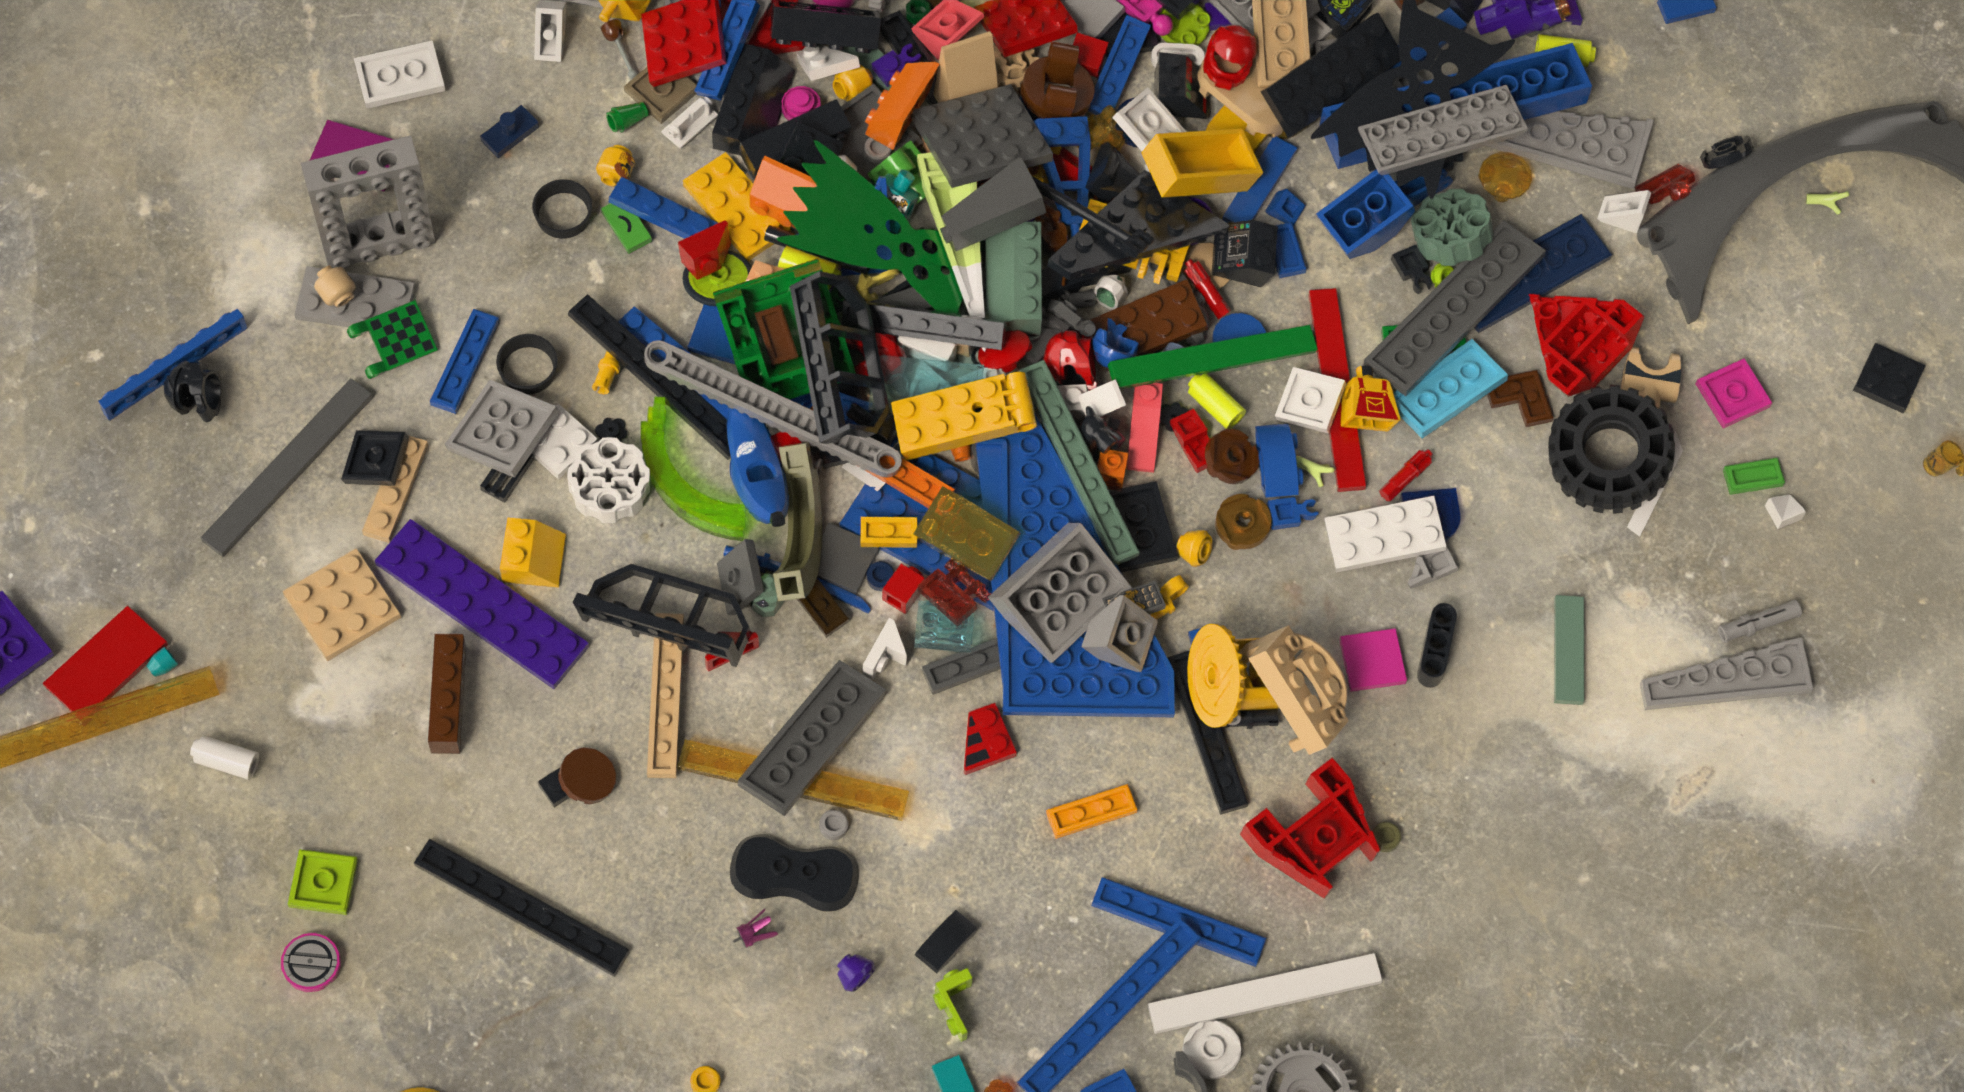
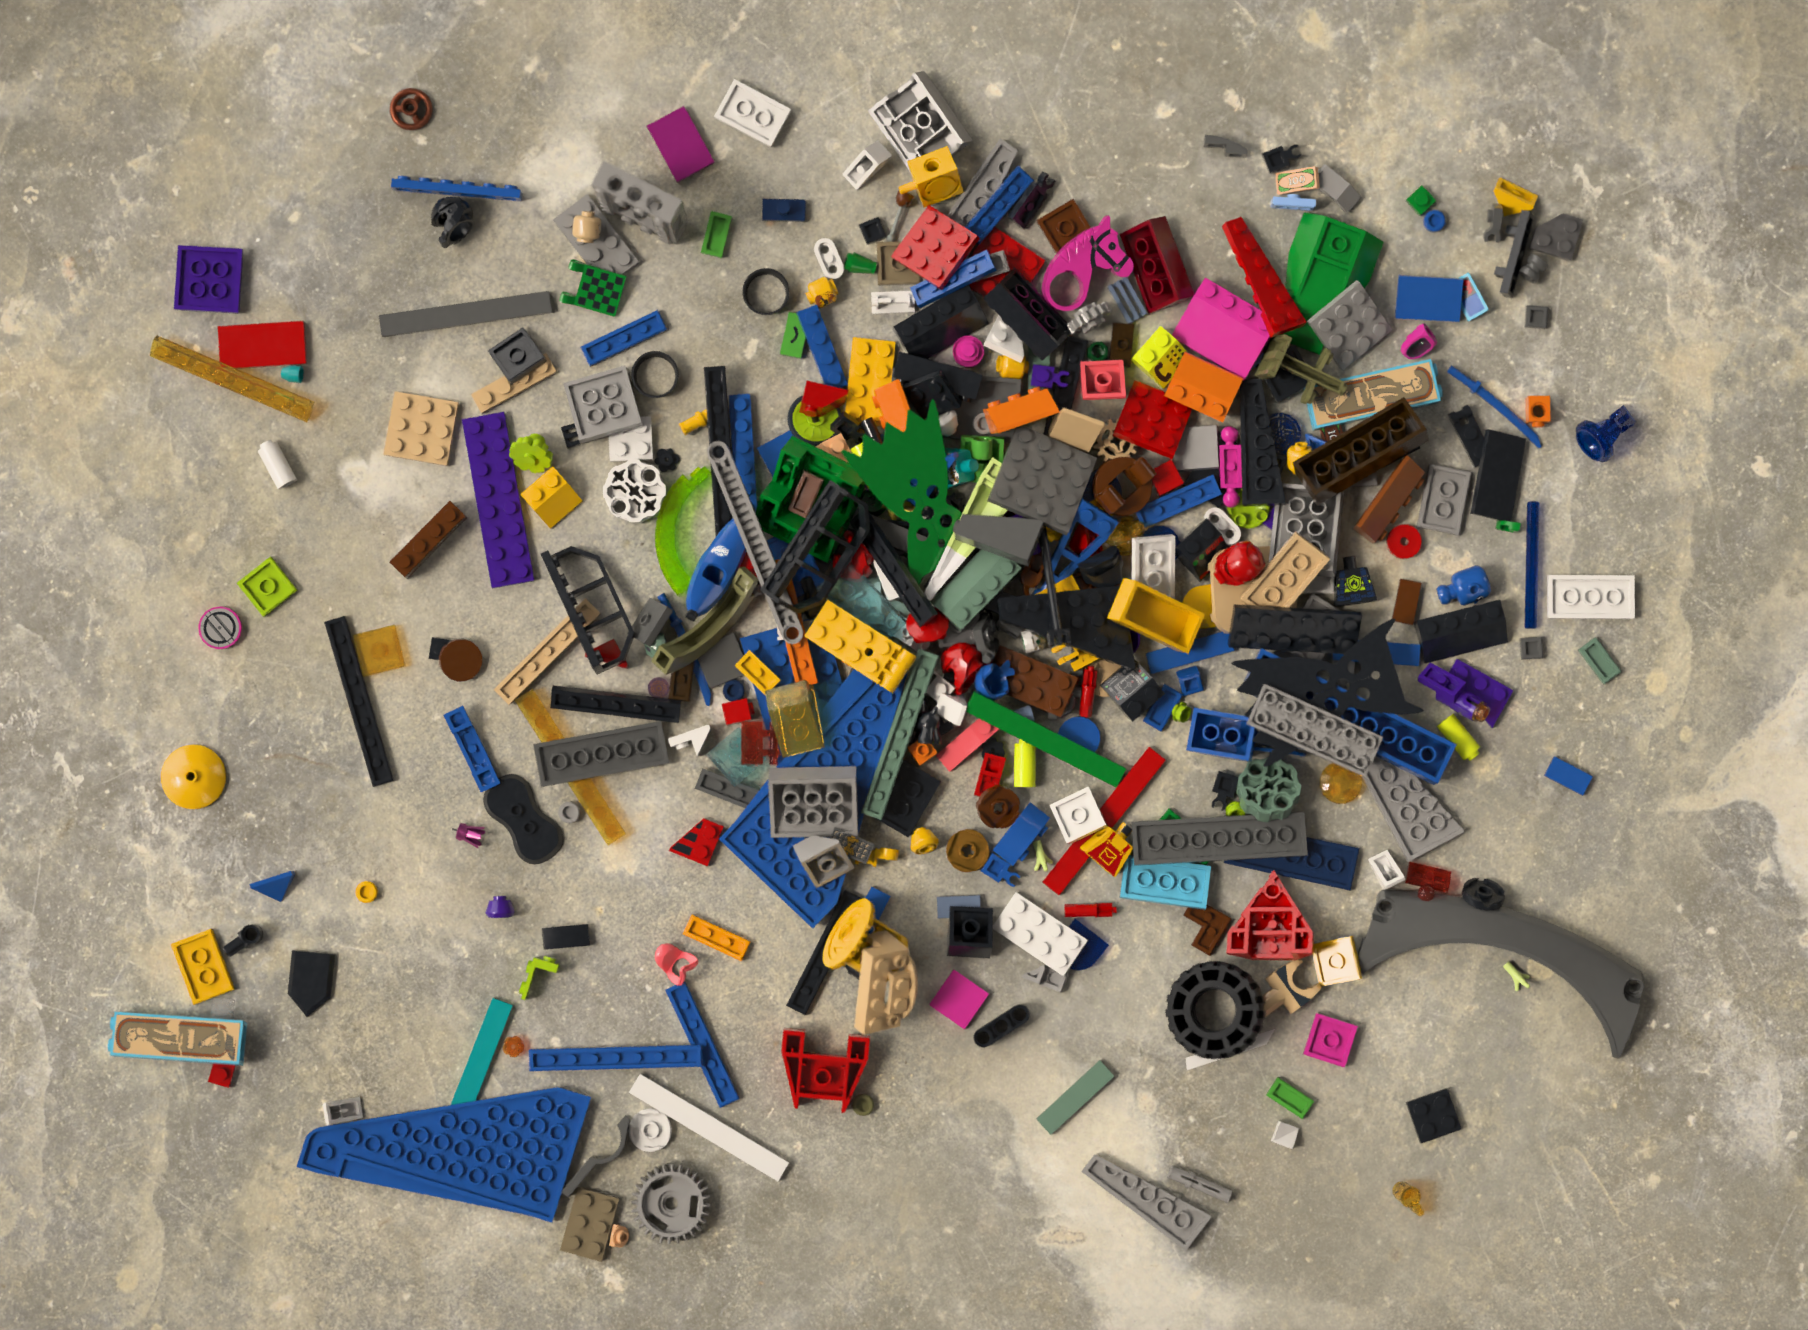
camera: 45 degrees right, 20 degrees up
none -> clear yellow plate [353,624,406,677]
none -> copper piece [390,88,432,130]
none -> blue slope [443,706,500,792]
none -> lime plant [509,434,553,473]
none -> black plate [550,685,681,723]
none -> tile [648,677,669,698]
none -> coral piece [655,943,698,986]
none -> bright green tile [701,211,732,258]
none -> white plate [814,238,844,280]
none -> black plate [830,411,866,445]
none -> black tile [859,216,887,245]
none -> sand blue tile [937,895,981,918]
none -> black slope [947,906,993,959]
none -> lime plate [1172,702,1192,723]
none -> tile [1313,936,1362,986]

